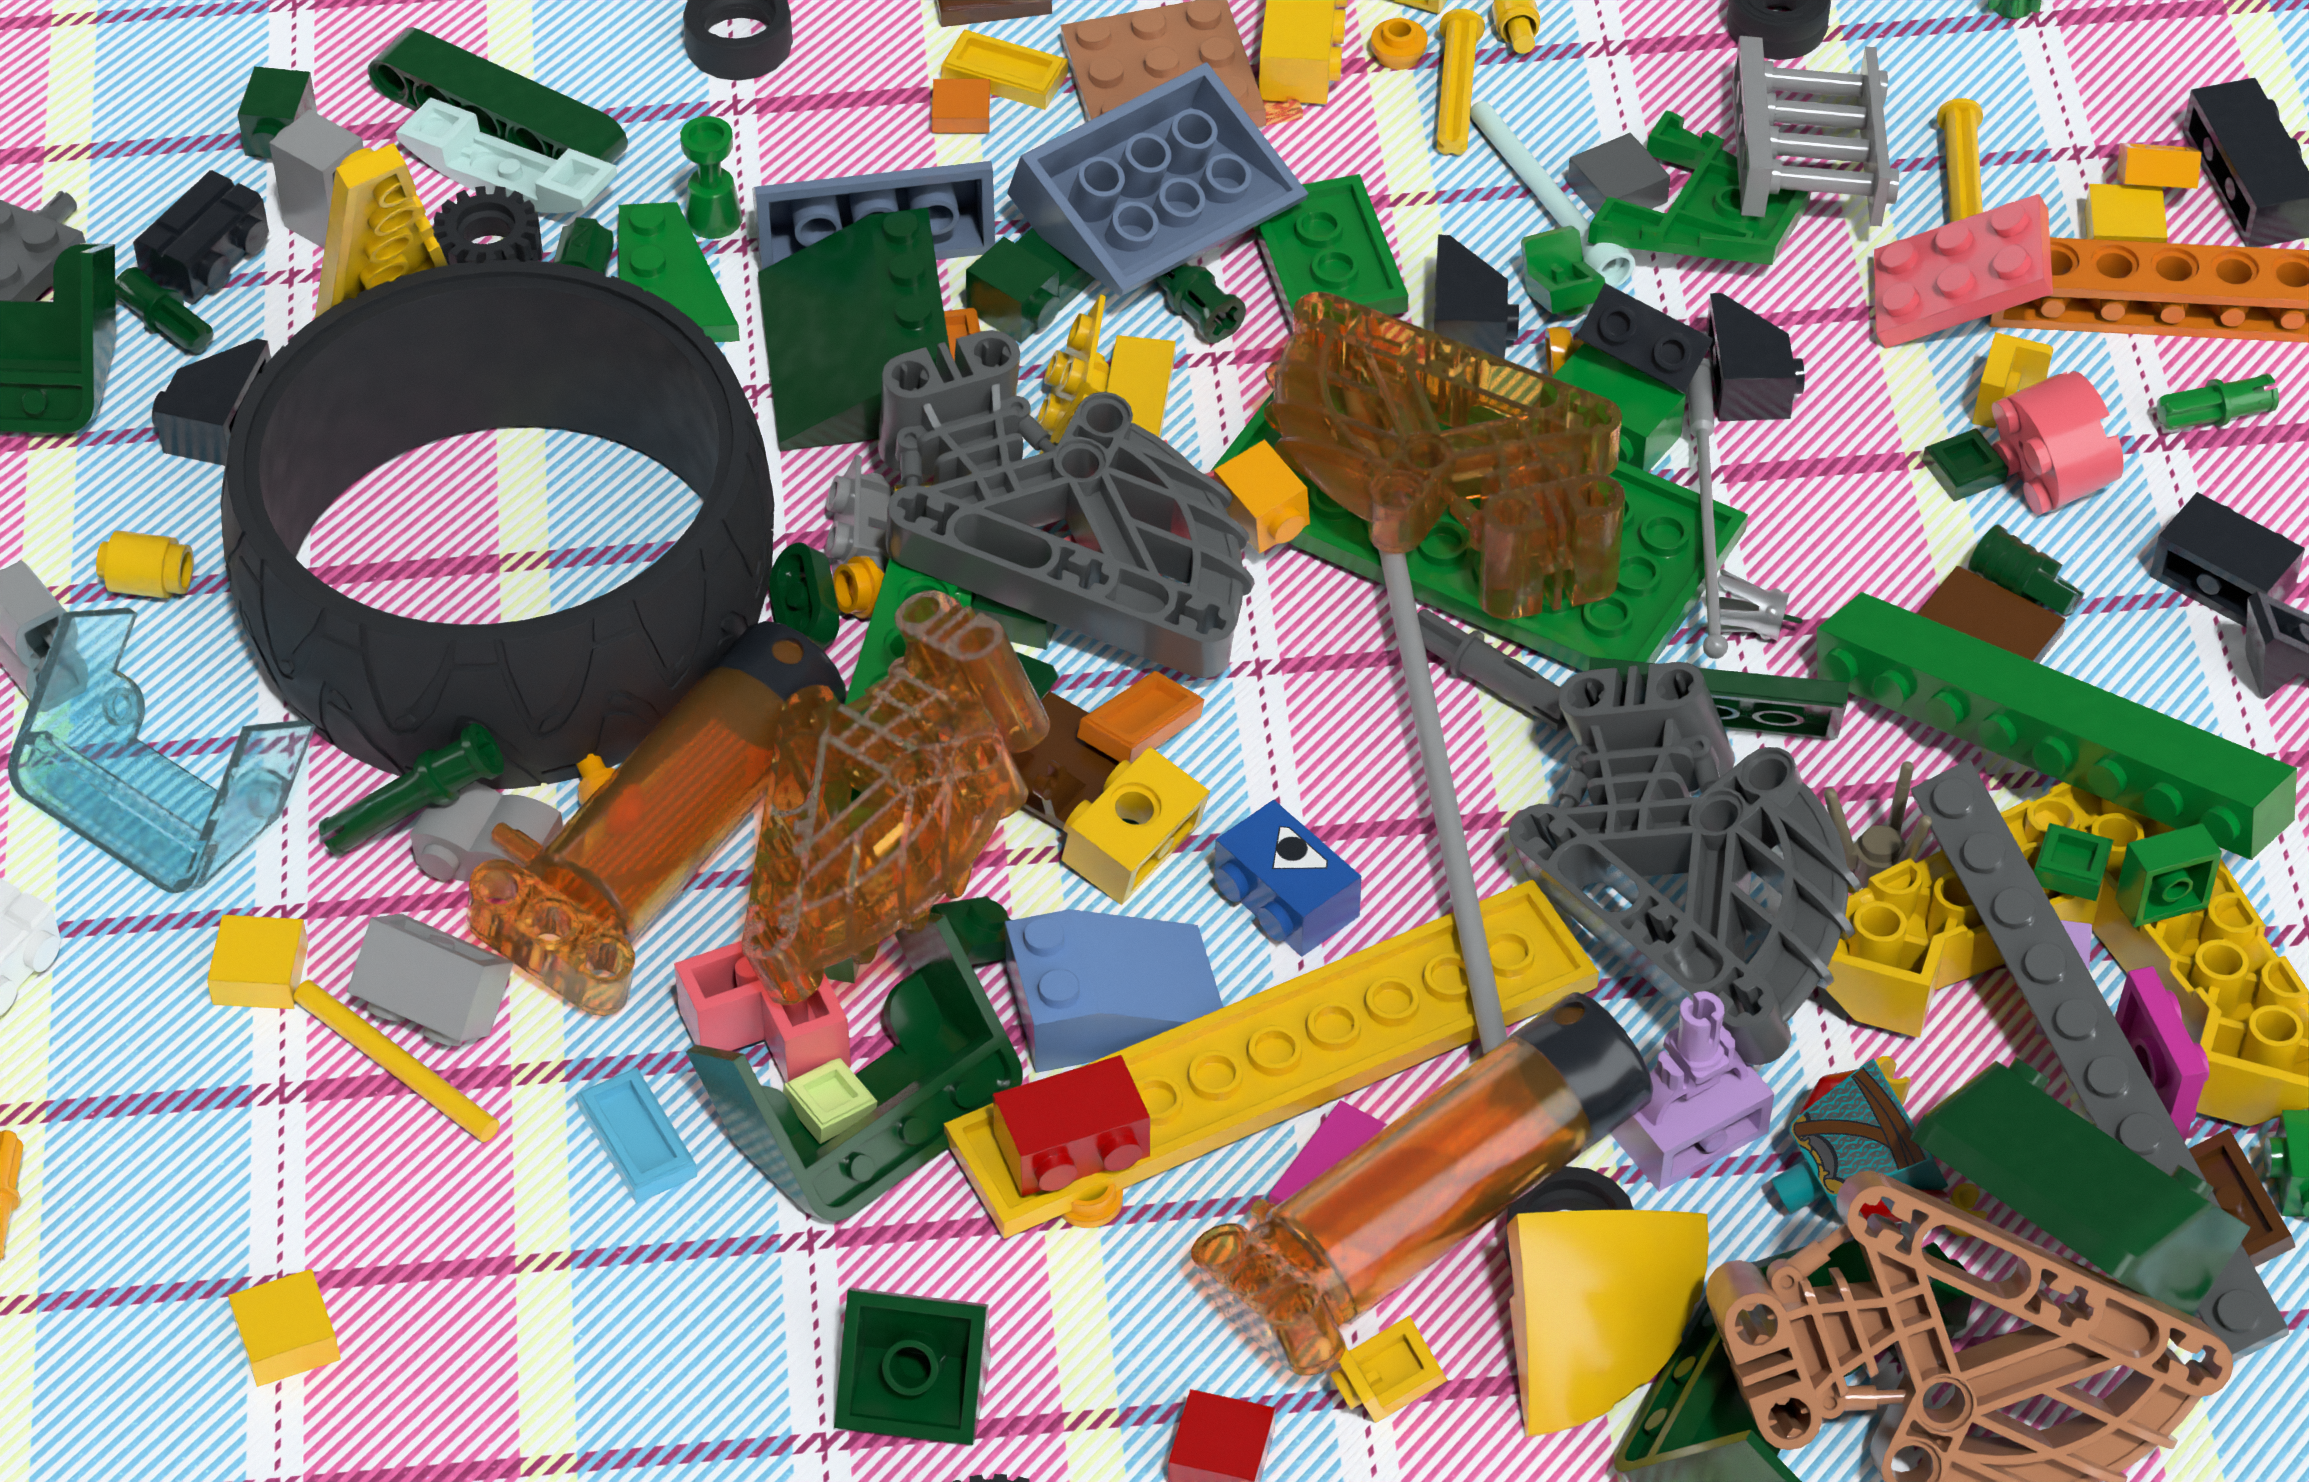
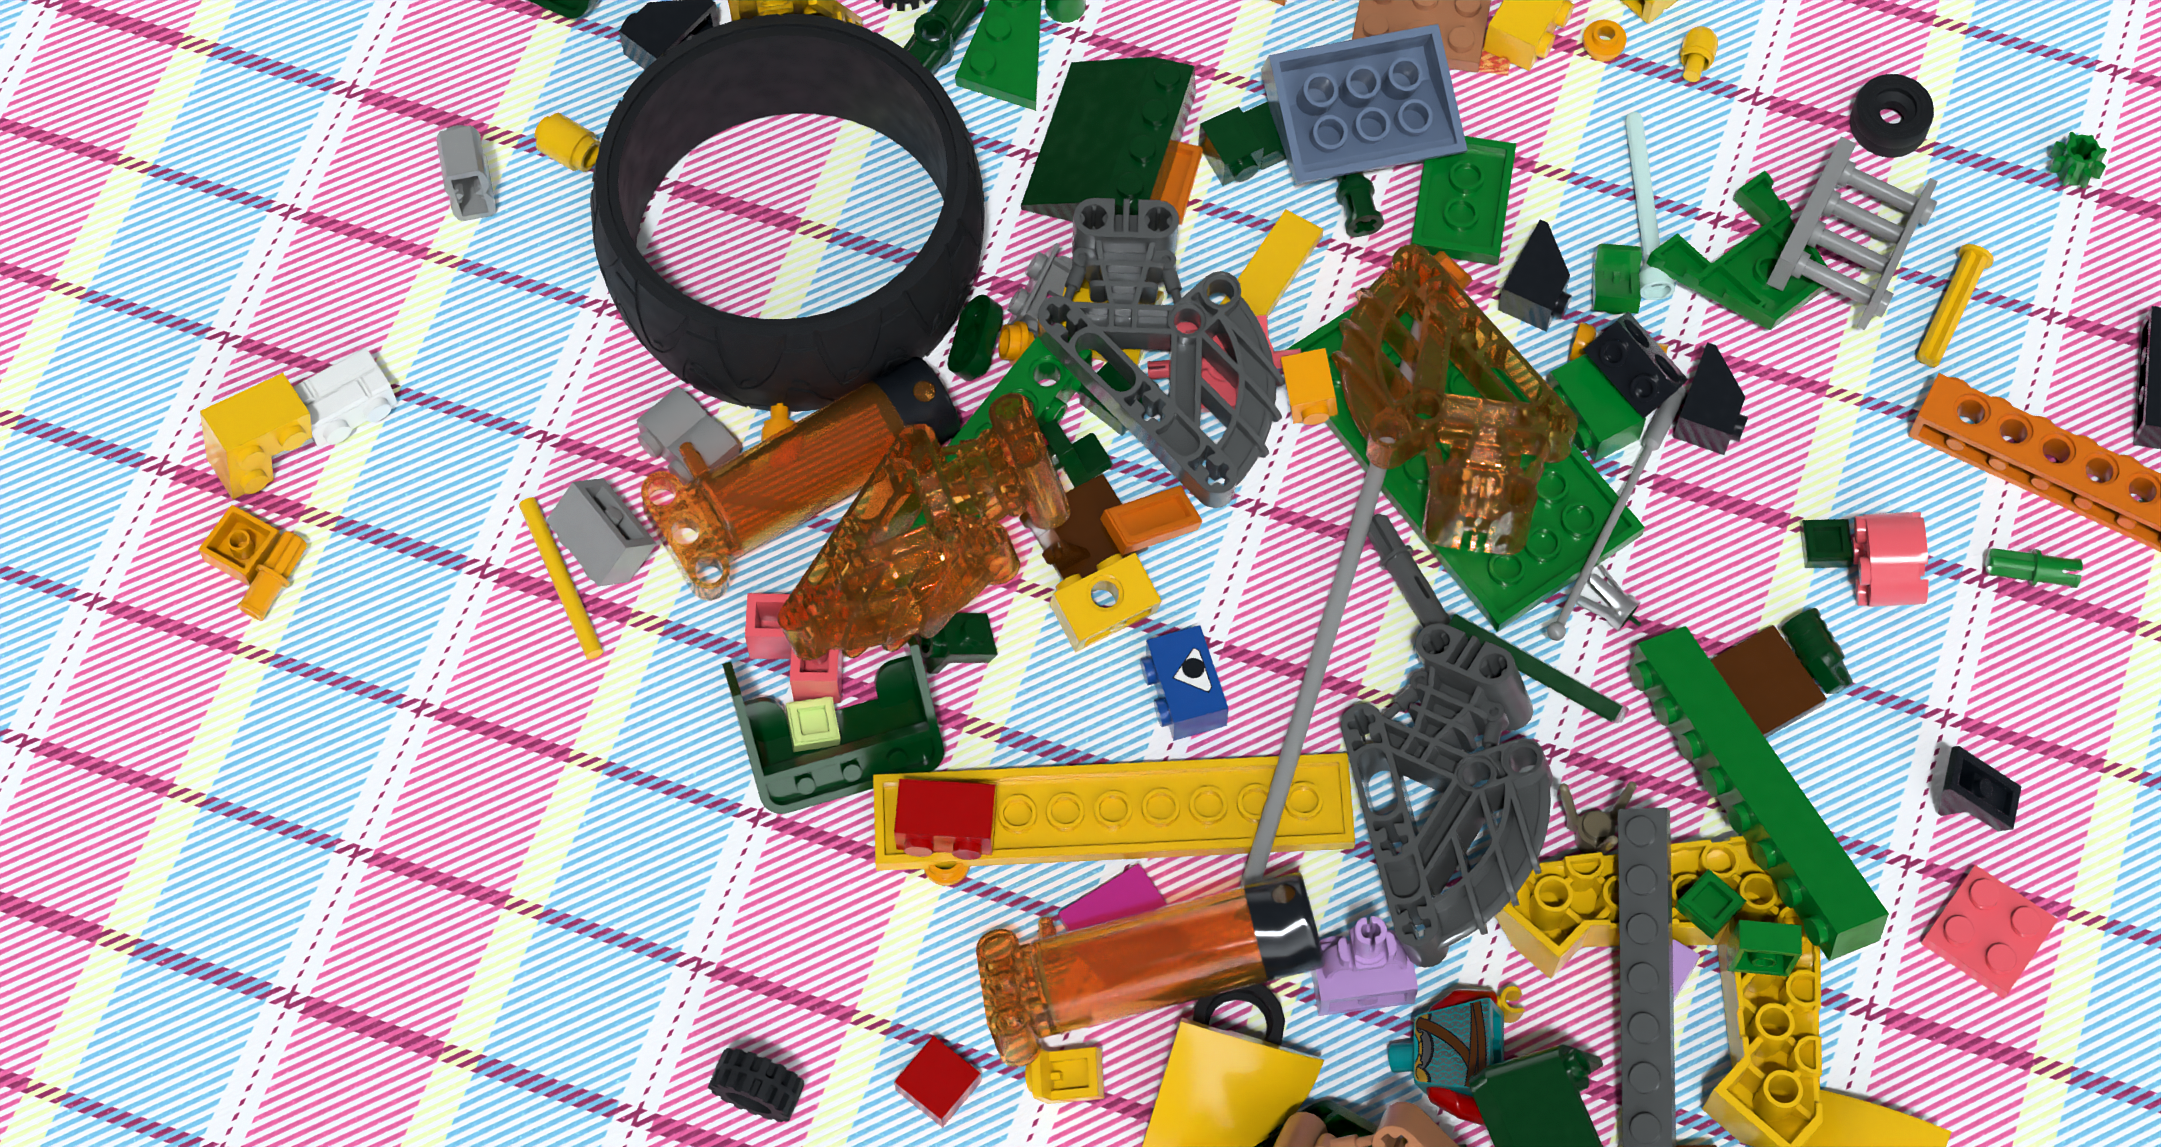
camera: 25 degrees right, 15 degrees up
clear light blue windscreen [8,608,316,893] -> none
yellow piece [207,915,309,1010] -> none
yellow piece [228,1268,341,1387] -> none
dark green pin [319,723,504,857] -> none
medium azure tile [576,1067,697,1204] -> none
sand blue slope [752,161,996,270] -> none
dark green slope [834,1287,991,1445] -> none
medium blue slope [1005,909,1223,1073] -> none
yellow hinge [1037,294,1110,454] -> none
yellow axle [1437,9,1485,156] -> none
dark grey piece [1567,132,1670,215] -> none
coral plate [1874,194,2053,348] -> none
yellow bracket [1972,332,2054,429] -> none
yellow piece [2084,184,2168,243] -> none
dark pink plate [2115,966,2209,1142] -> none
light orange piece [2116,143,2202,189] -> none
black brick [2150,492,2305,627] -> none

